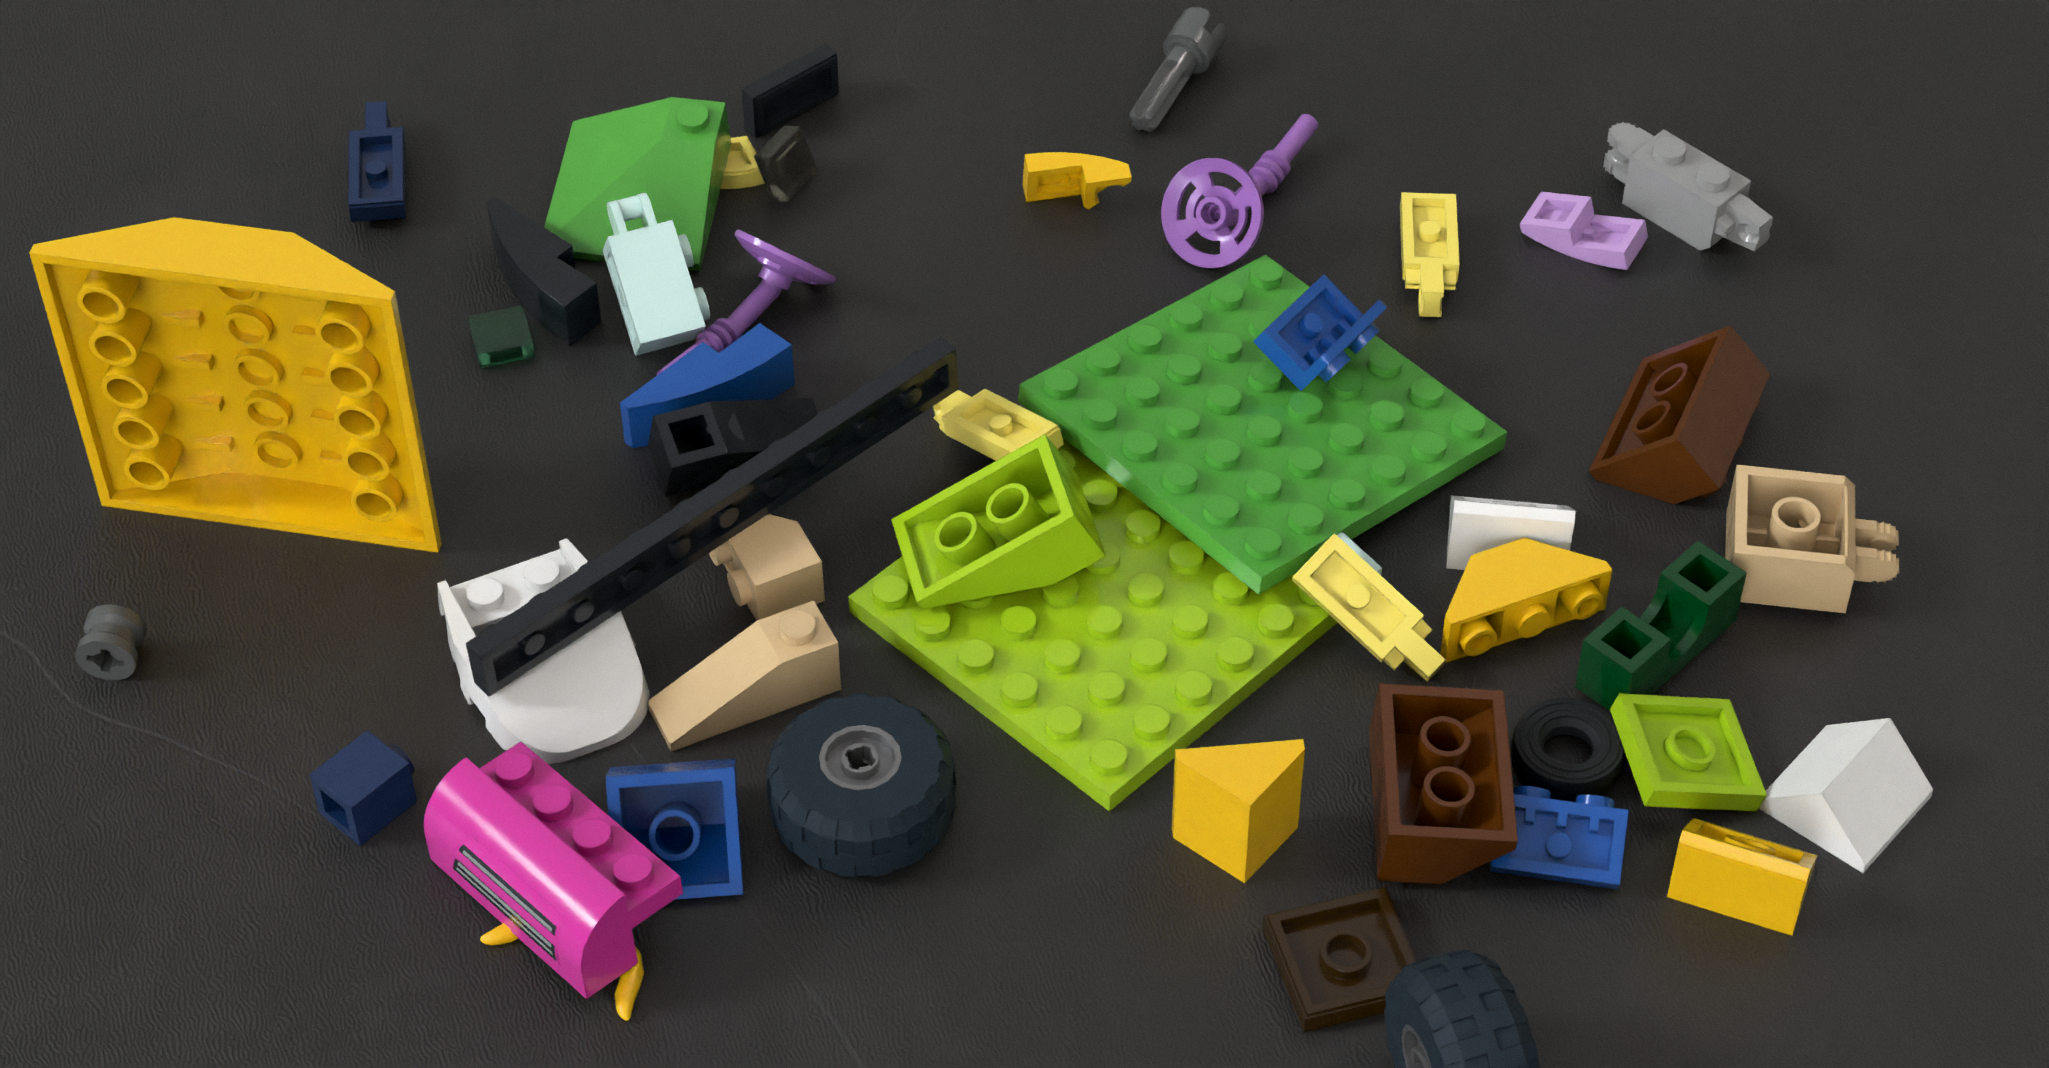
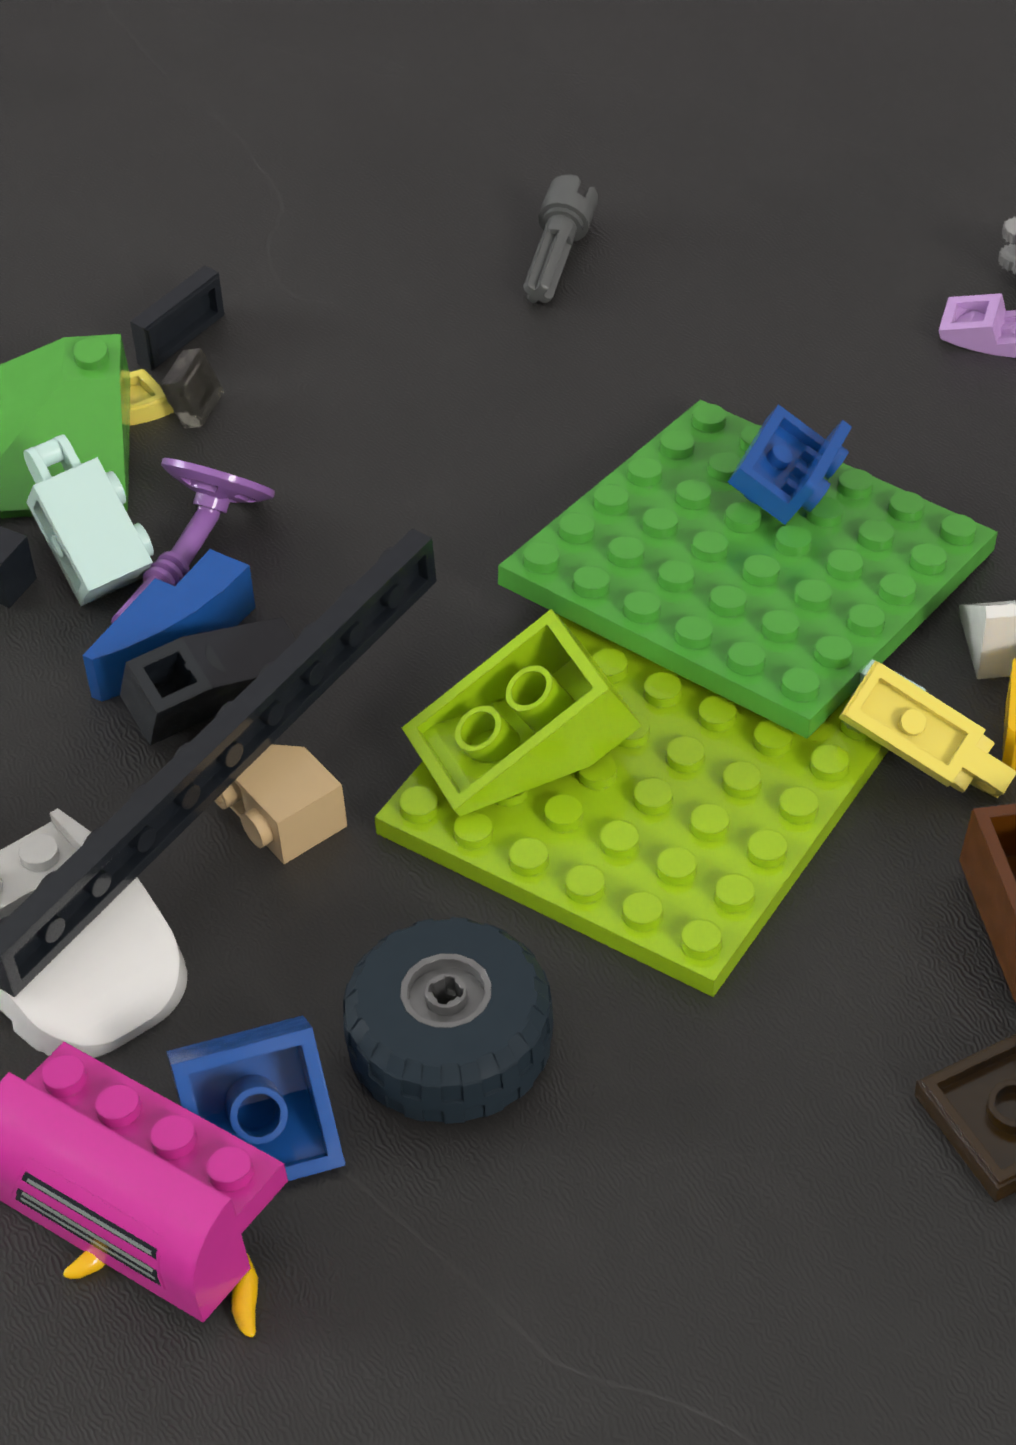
camera: 10 degrees left, 0 degrees up
tan slope [647,600,841,752] -> none
light yellow hinge [933,389,1064,461] -> none
yellow slope [1022,152,1132,209] -> none
medium lavender dish [1161,114,1318,268] -> none
yellow slope [1172,739,1305,883] -> none
light yellow hinge [1400,192,1460,317] -> none

